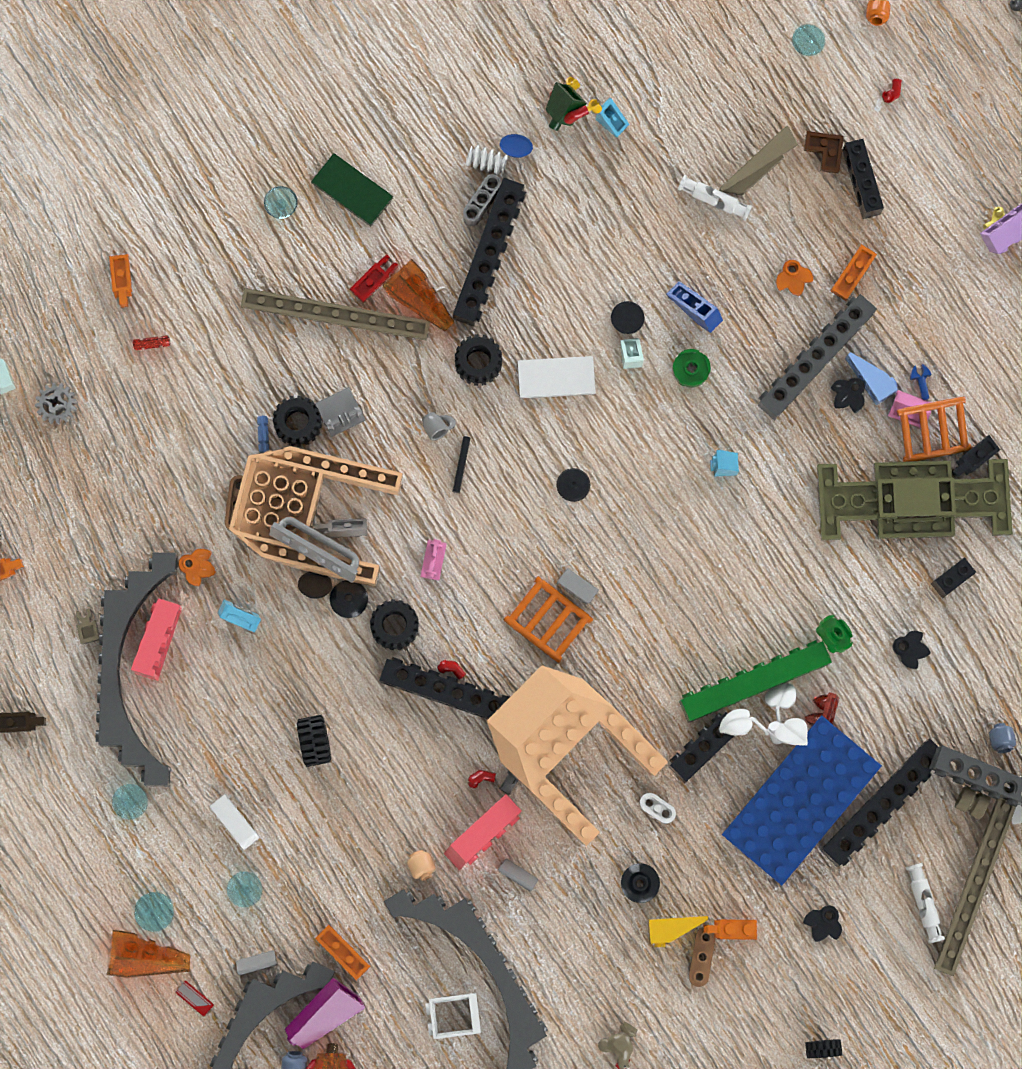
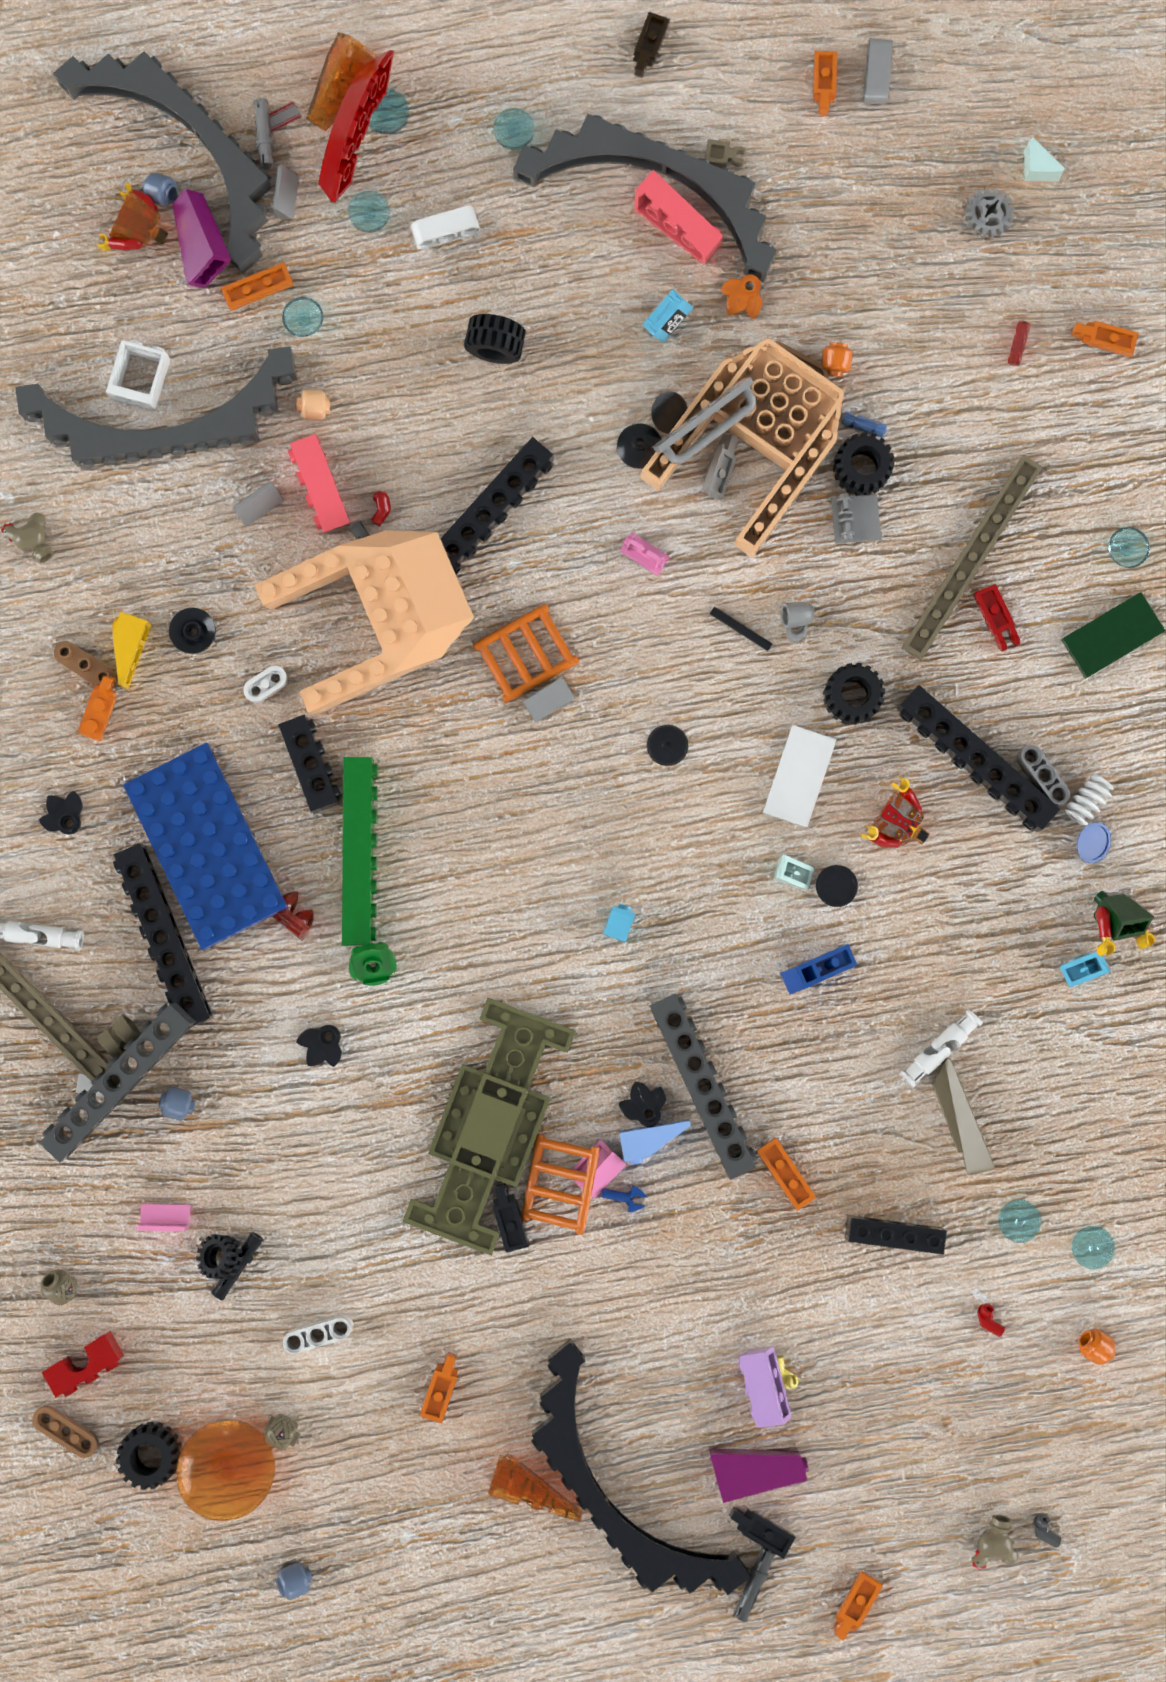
camera: 115 degrees right, 5 degrees up
black tyre [370,599,419,650] -> none
clear orange wedge [382,259,454,332] -> none
red arm [437,660,466,680] -> none
green plate [672,349,711,387] -> none
white plant [719,683,808,745] -> none
orange plate [776,260,813,296] -> none
reddish brown plate [804,131,844,174] -> none
black brick [931,557,976,599] -> none
none -> light grey pin [254,98,274,169]
none -> clear light blue piece [282,297,323,337]
none -> red brick [318,50,394,203]
none -> orange head [821,342,853,377]
none -> torso [861,776,930,848]
none -> clear light blue piece [999,1200,1041,1243]

